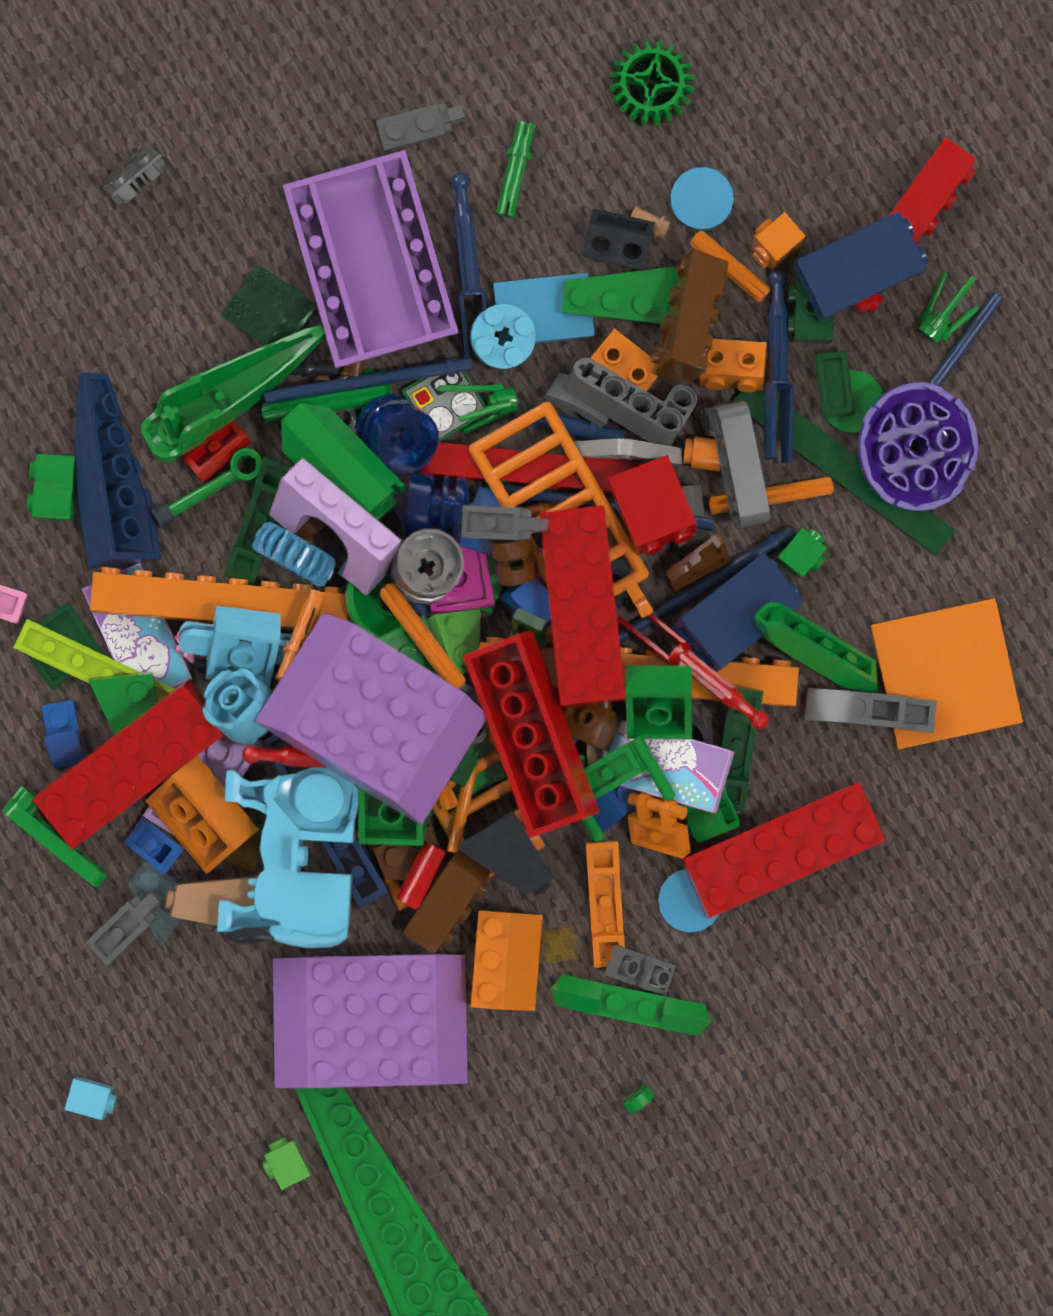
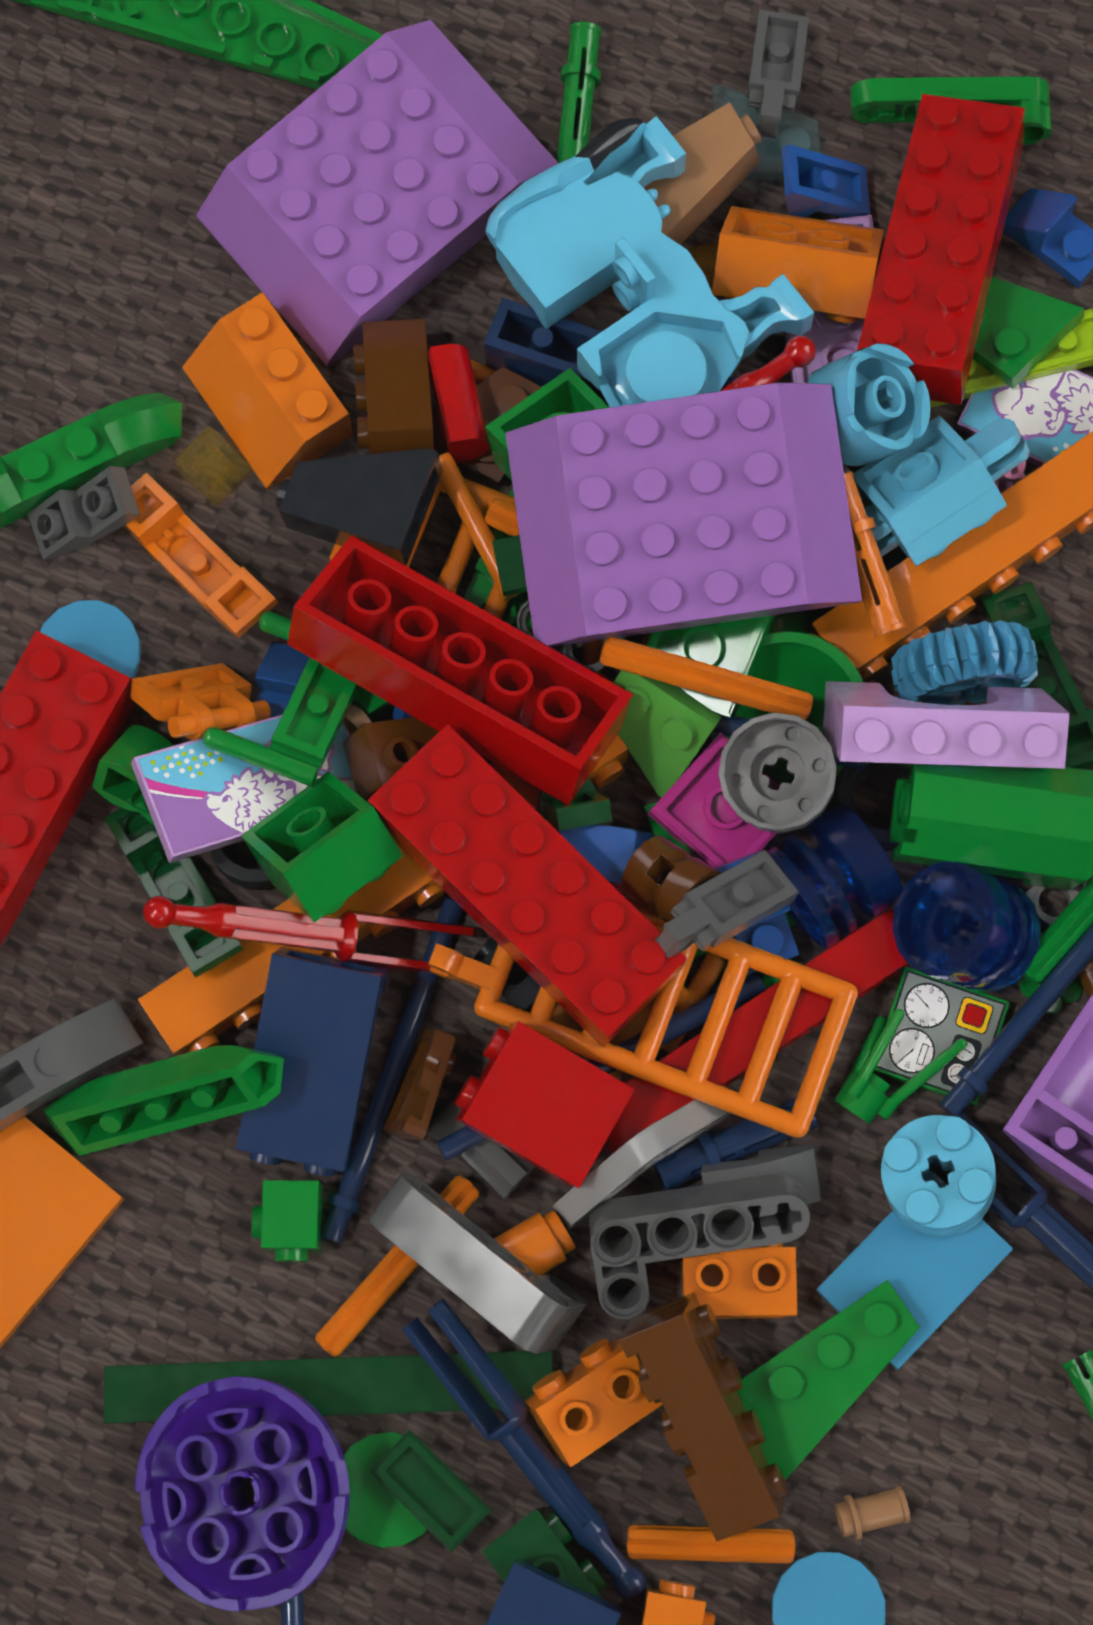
camera: 145 degrees right, 10 degrees down
black brick [582,208,655,270] -> none
none -> green pin [557,22,602,163]

